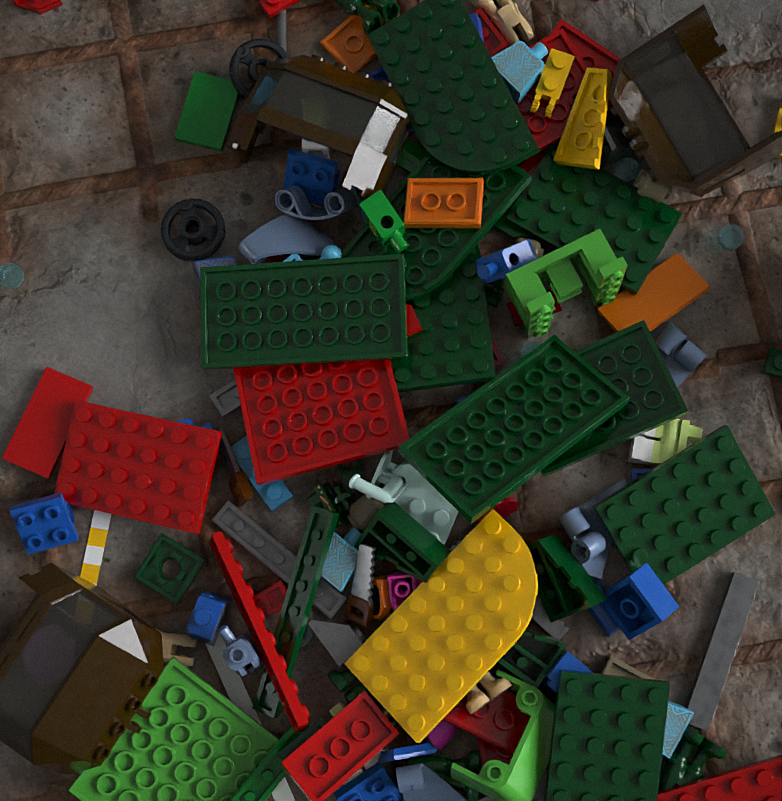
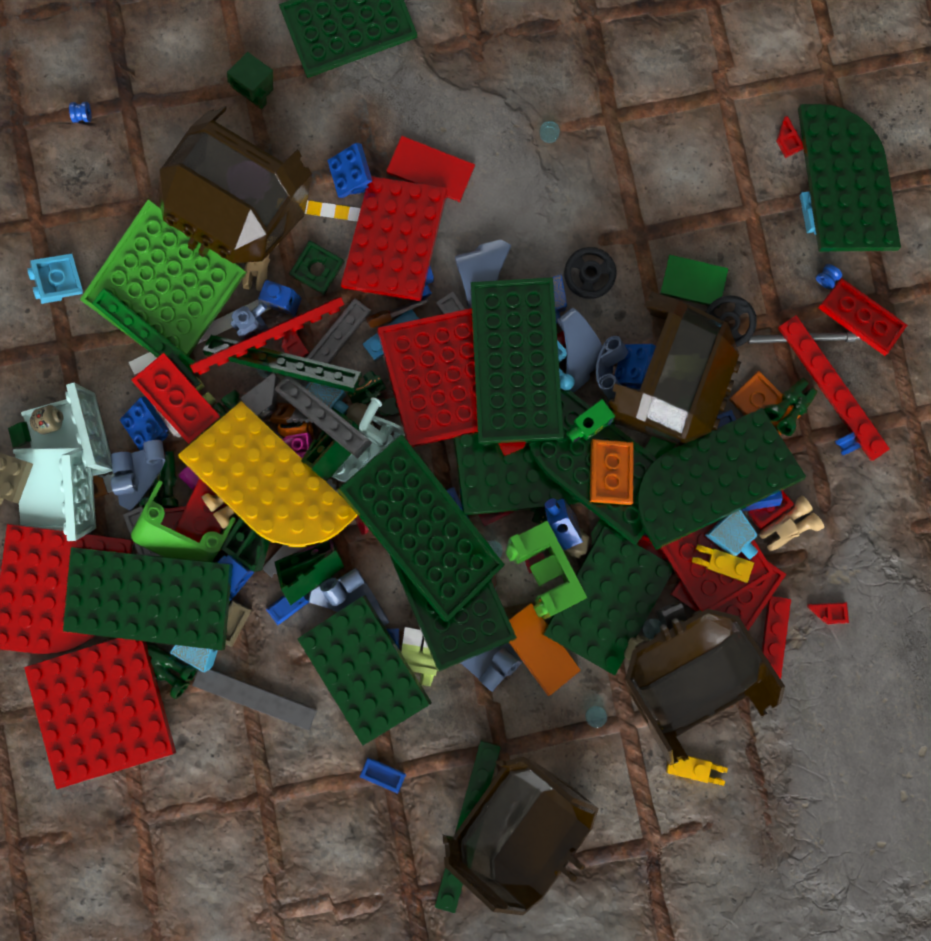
camera: 85 degrees right, 5 degrees up
blue tile [378,743,437,763] -> none
yellow wing [553,68,612,170] -> none
blue brick [602,563,679,640] -> none
none -> flat silver tile [275,376,372,459]
none -> sand blue panel [455,239,511,309]
none -> red plate [761,596,791,679]

